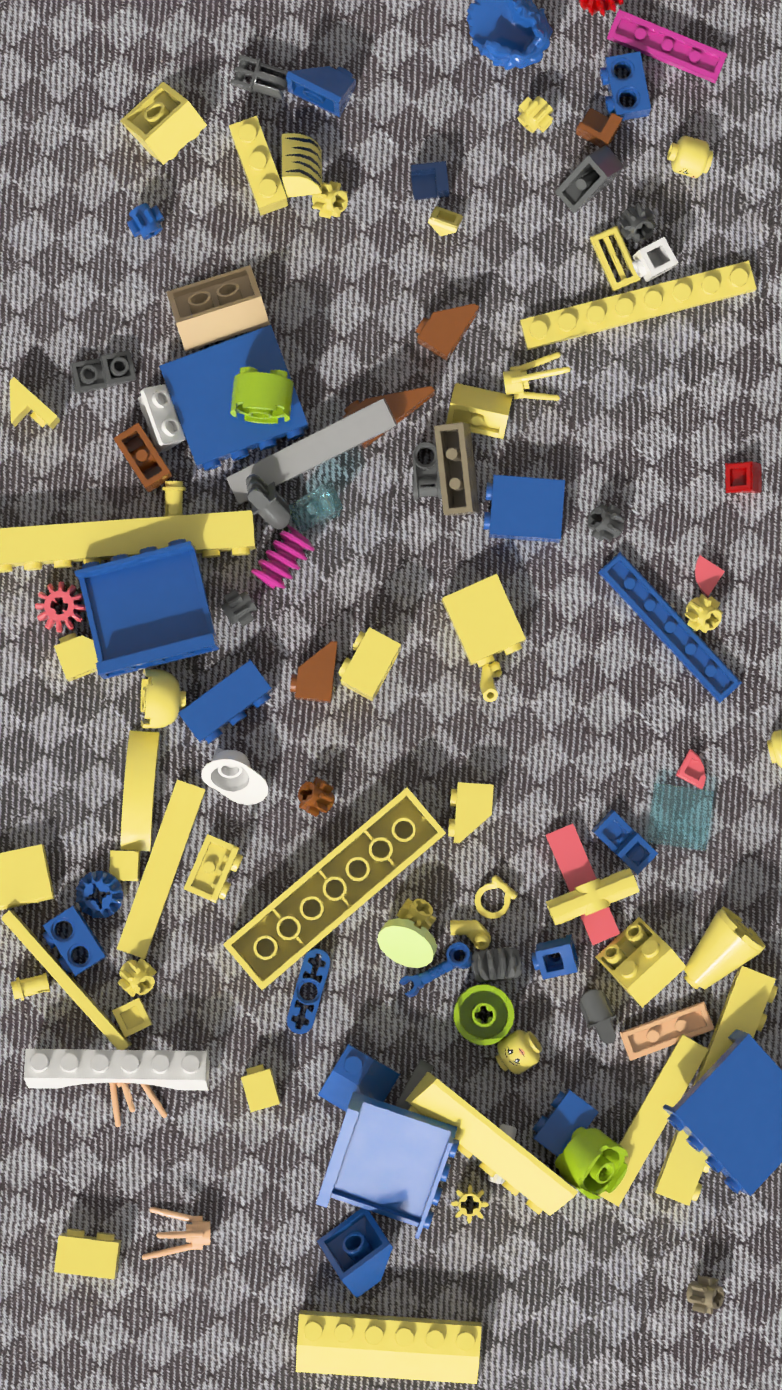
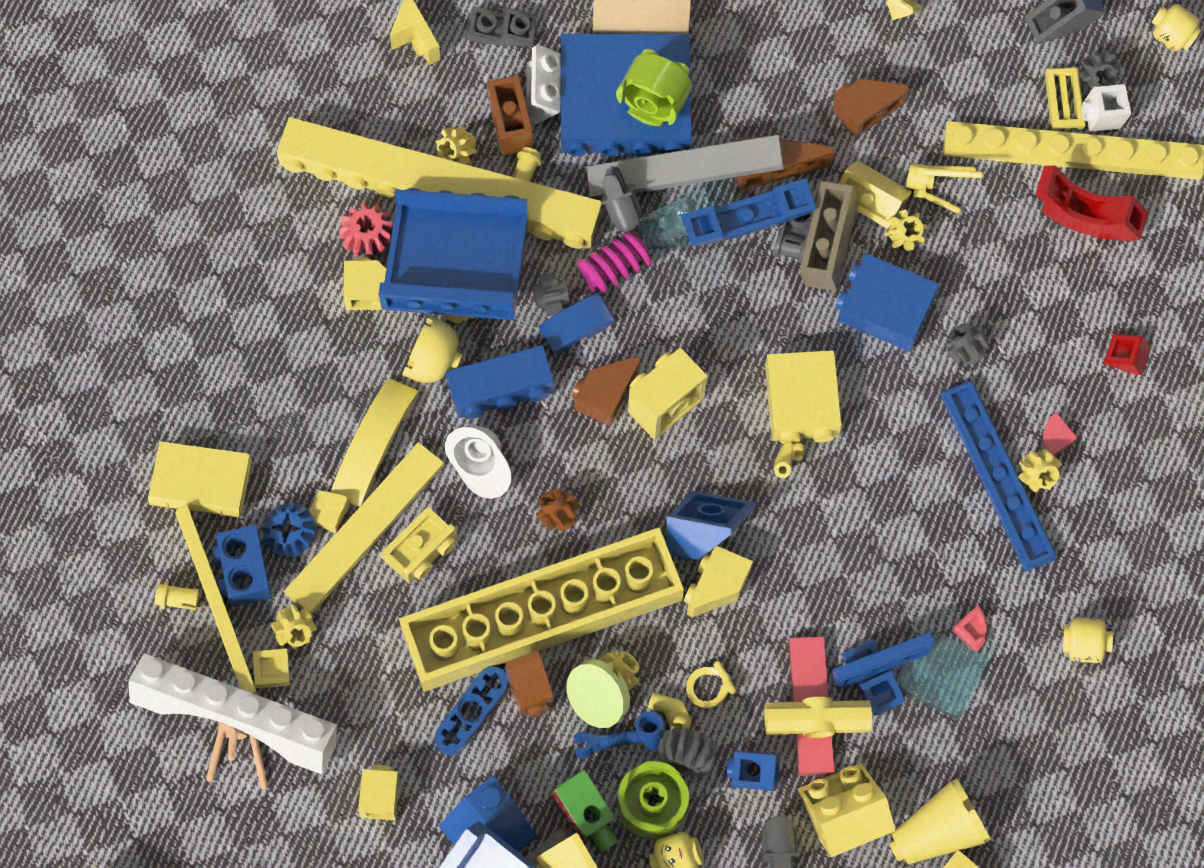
camera: 15 degrees right, 15 degrees down
none -> light yellow gear [436,126,477,165]
none -> dark orange slope [505,650,554,718]
none -> blue slope [538,293,616,355]
none -> bright green torso [550,770,618,853]
none -> blue slope [666,491,755,561]
none -> blue slope [681,178,817,247]
none -> blue tile [831,632,934,689]
none -> light yellow gear [884,209,927,251]
none -> red arch [1036,165,1149,241]

